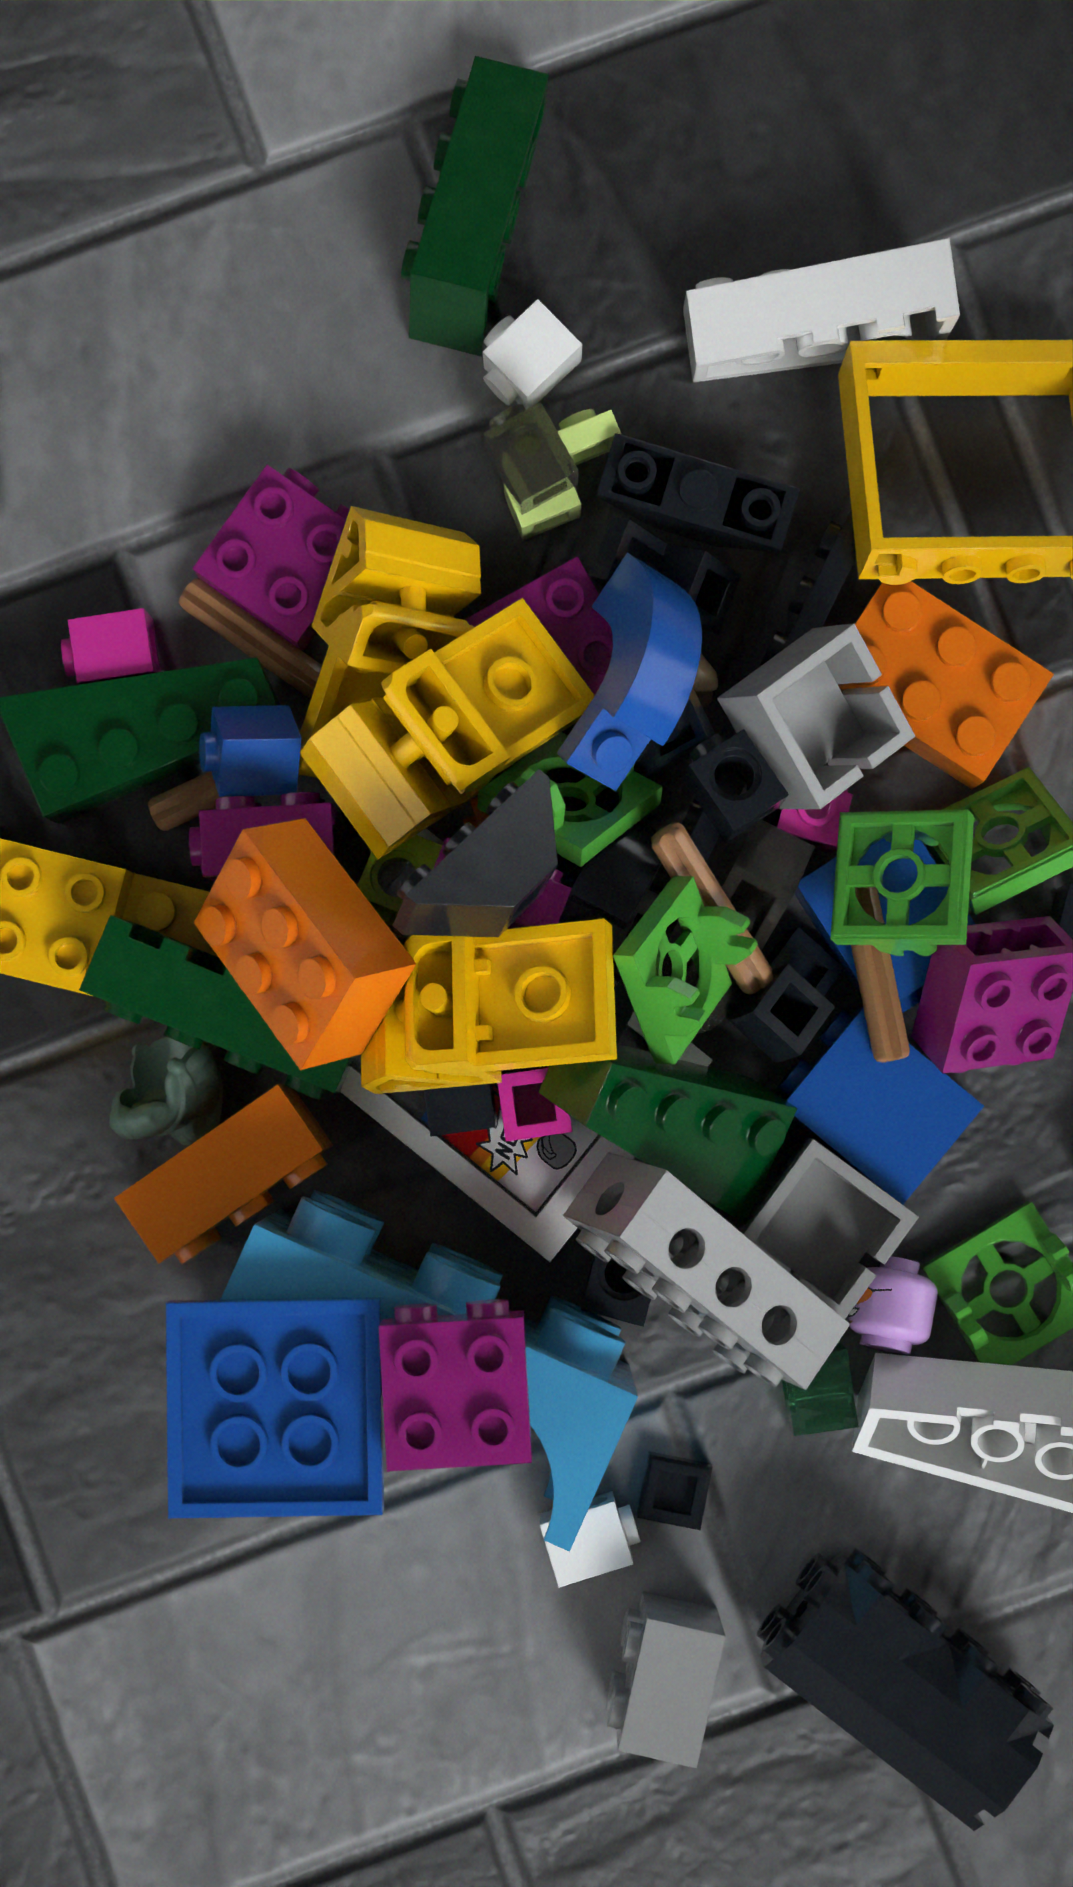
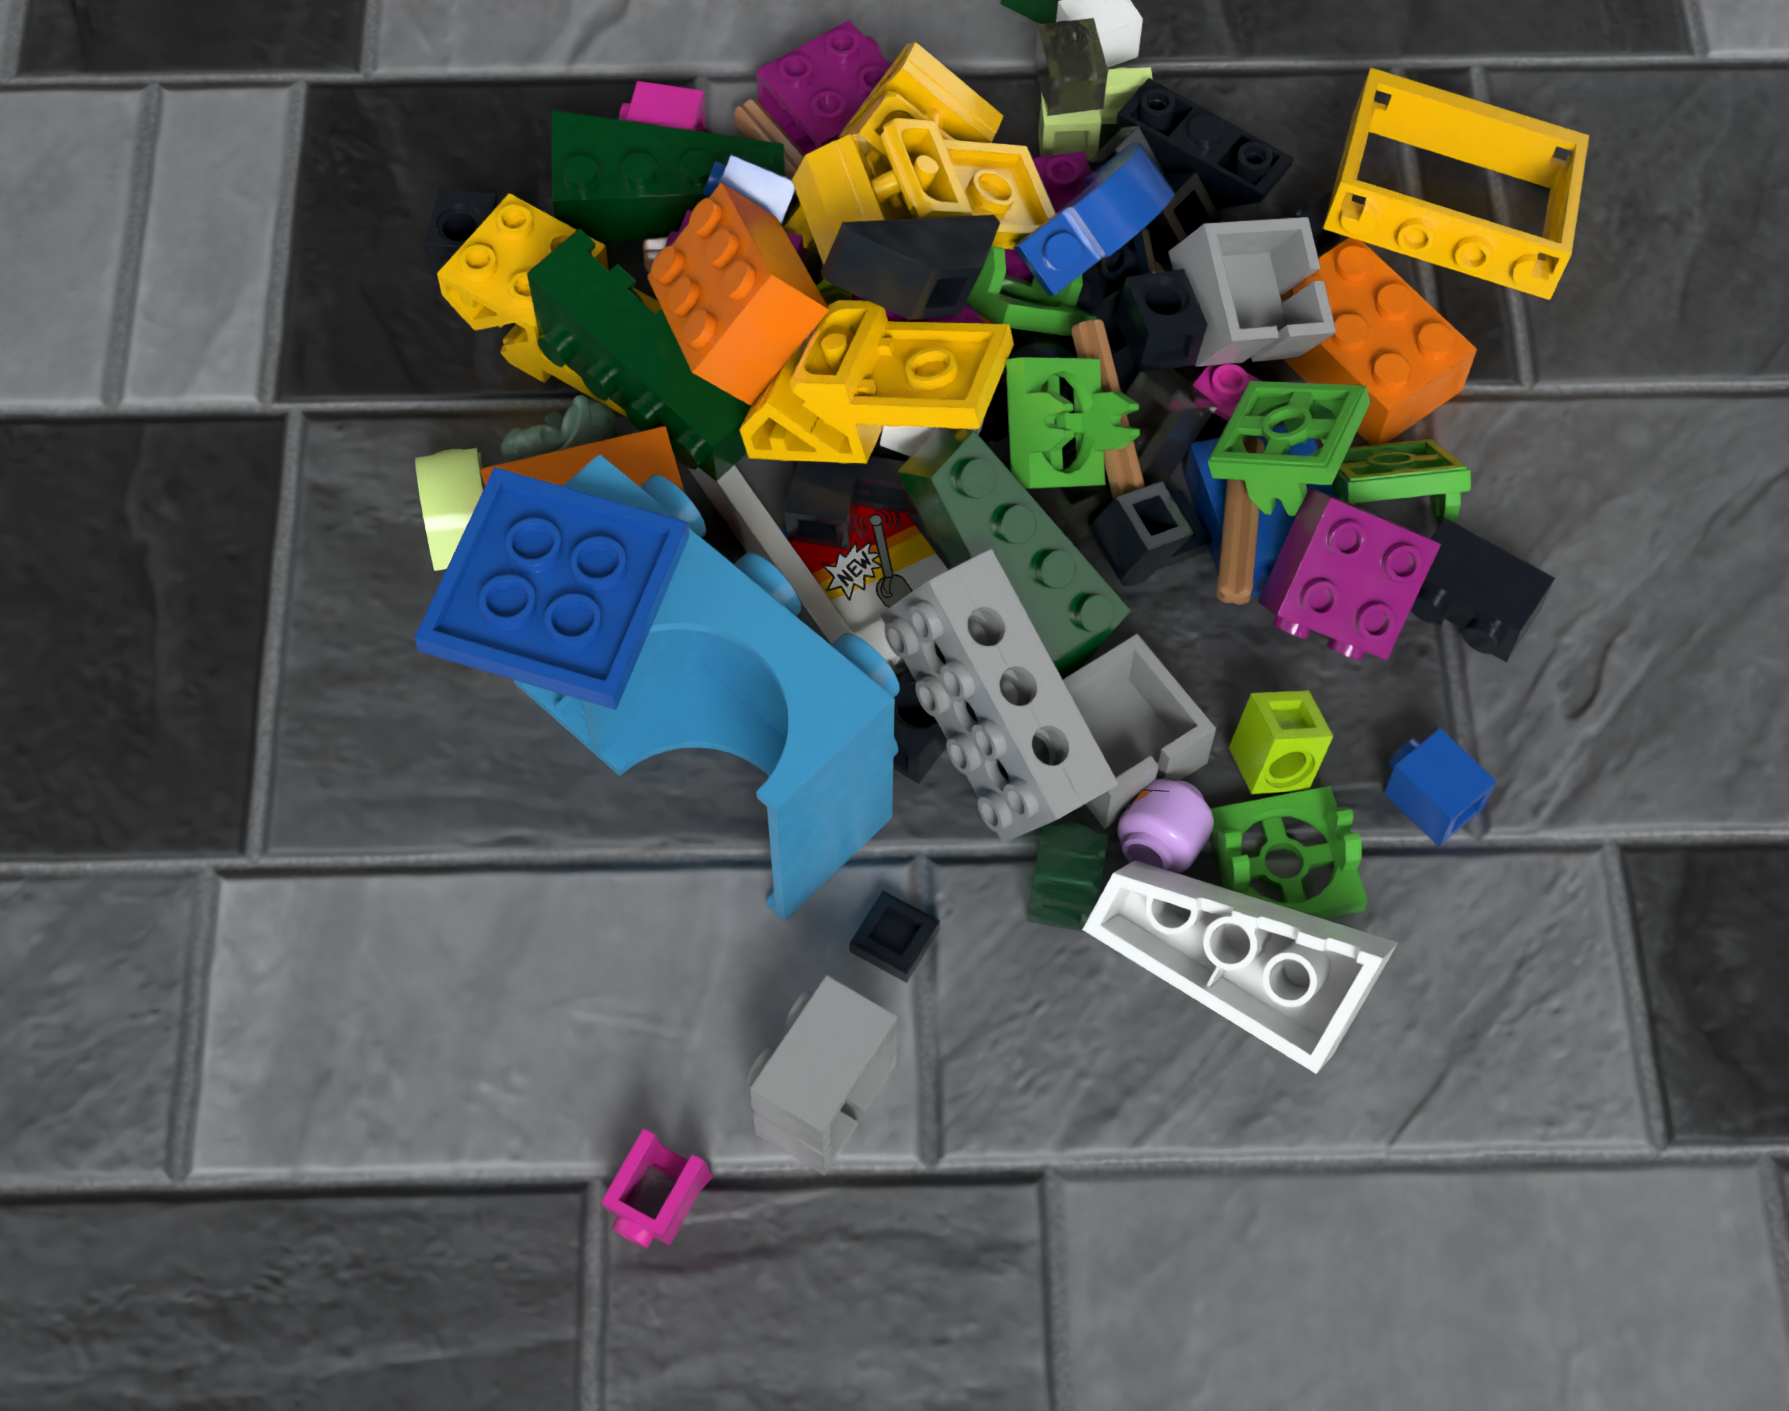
camera: 15 degrees right, 25 degrees down
magenta brick [379,1299,532,1472] -> none
dark pink brick [498,1068,573,1142] -> none
white brick [540,1491,641,1588] -> none
white wedge [683,238,960,382] -> none
black brick [757,1548,1054,1831] -> none
blue brick [778,1007,984,1205] -> none
none -> yellowish green brick [415,448,485,571]
none -> dark pink window [601,1128,713,1249]
none -> lime brick [1229,690,1333,794]

